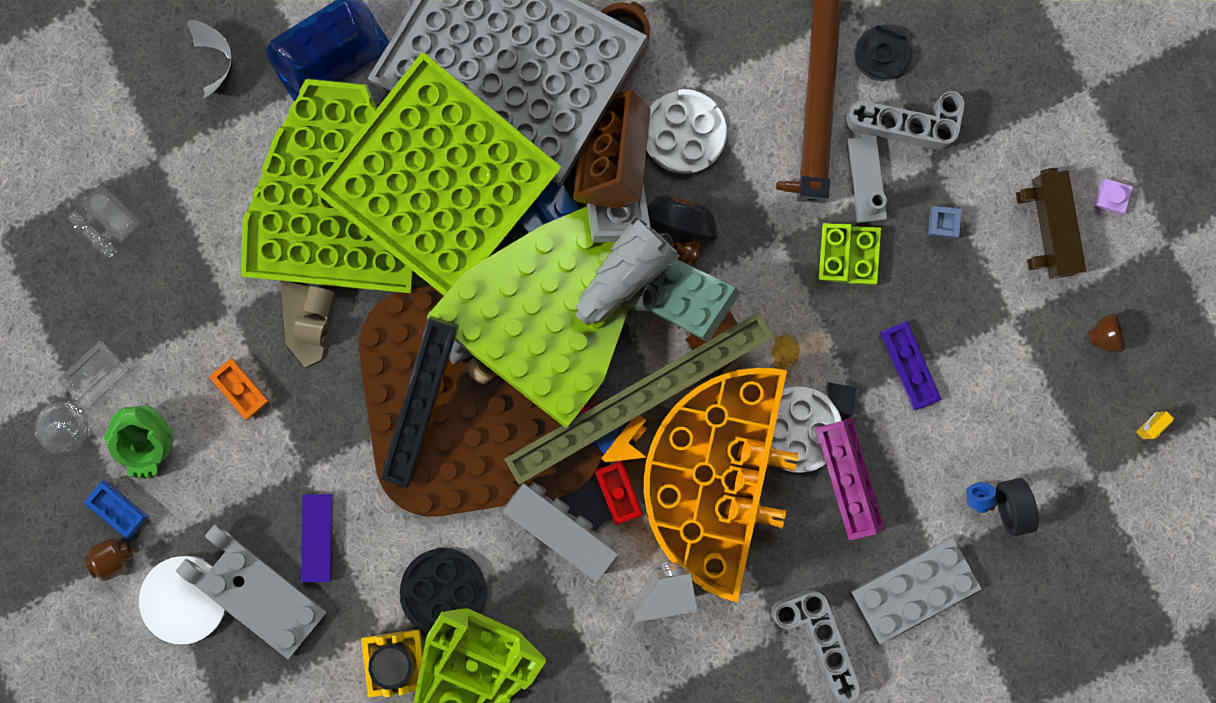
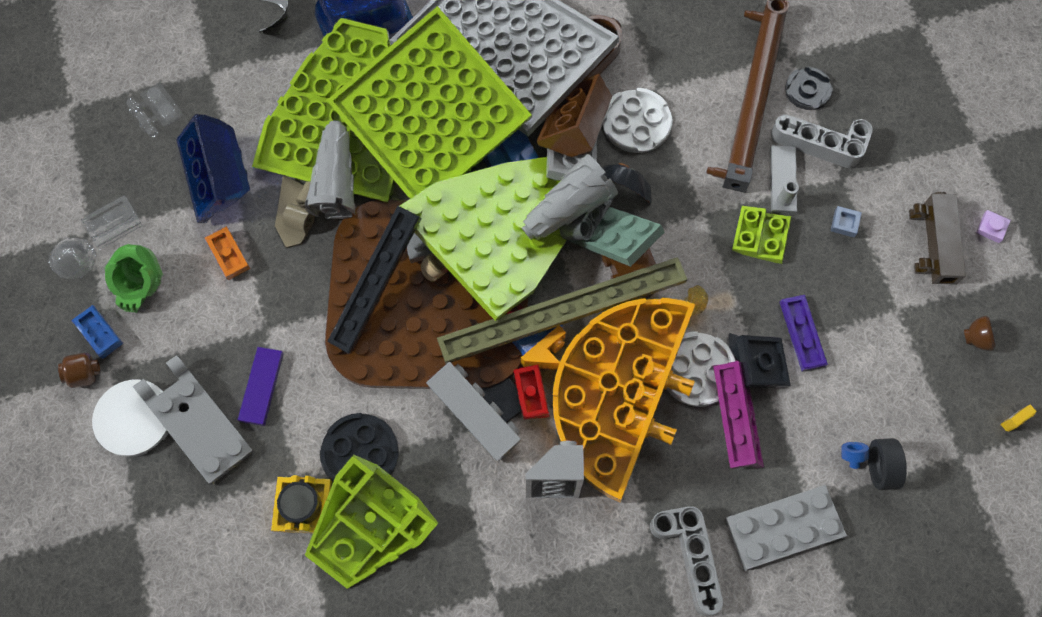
camera: 10 degrees right, 15 degrees down
reddish brown plant [673,237,700,266] -> none
none -> clear blue windscreen [176,114,250,223]
none -> light grey cone [305,121,355,219]
none -> black tile [736,335,791,389]

